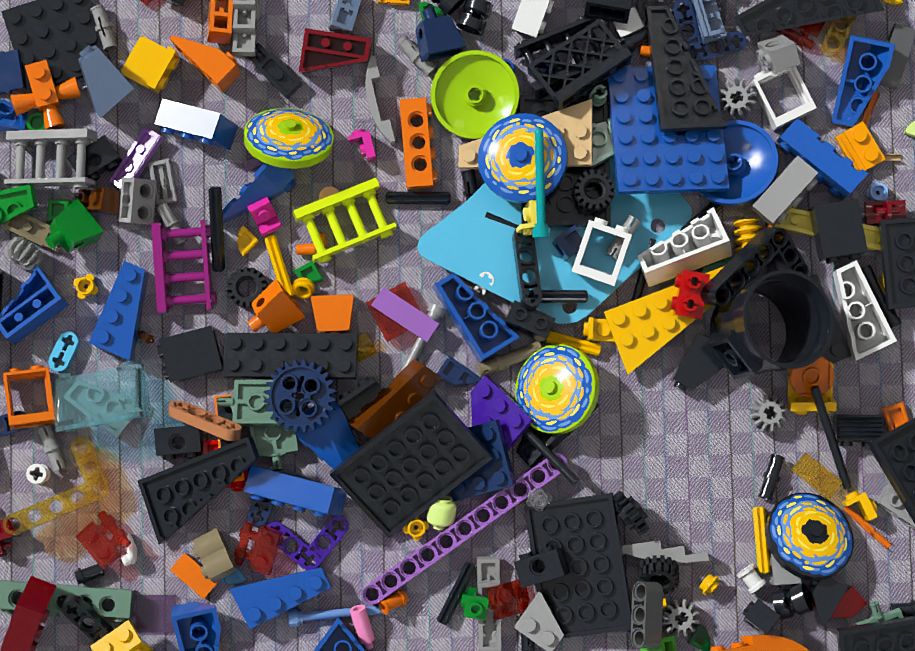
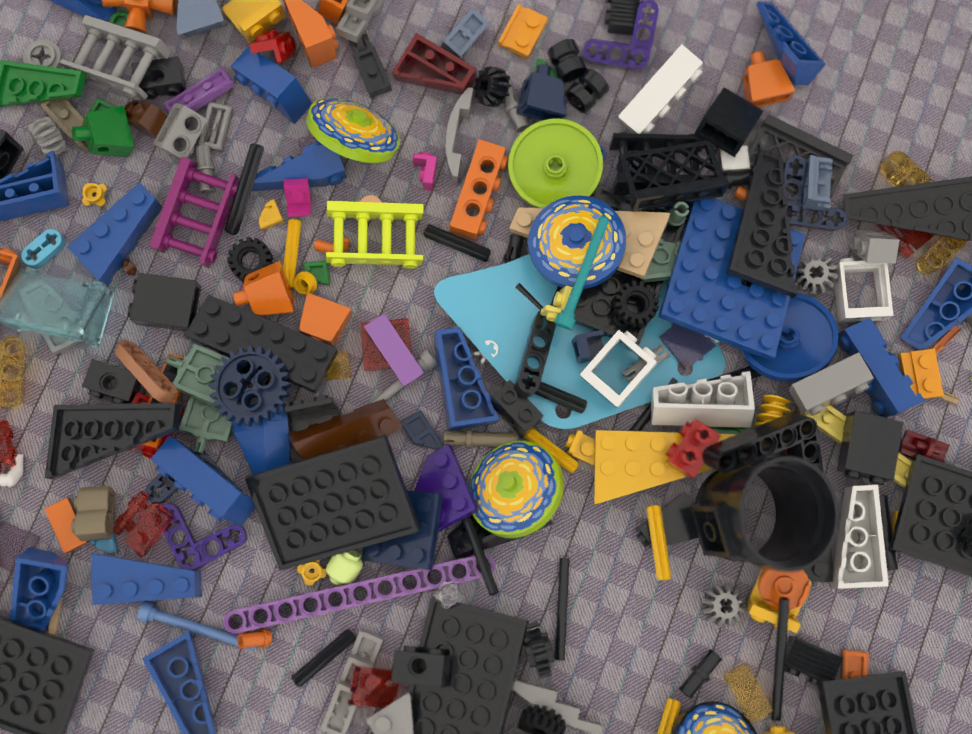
camera: 15 degrees right, 5 degrees down
bright pink cylinder [350,605,375,650] -> none
green bracket [460,587,489,620] -> none
light blue plate [867,182,888,201] -> none
none -> red bracket [249,29,296,63]
none -> black gear [473,66,512,107]
none -> black bar [555,558,570,660]
none -> yellow axle [647,505,671,581]
none -> clear purple piece [659,323,716,370]

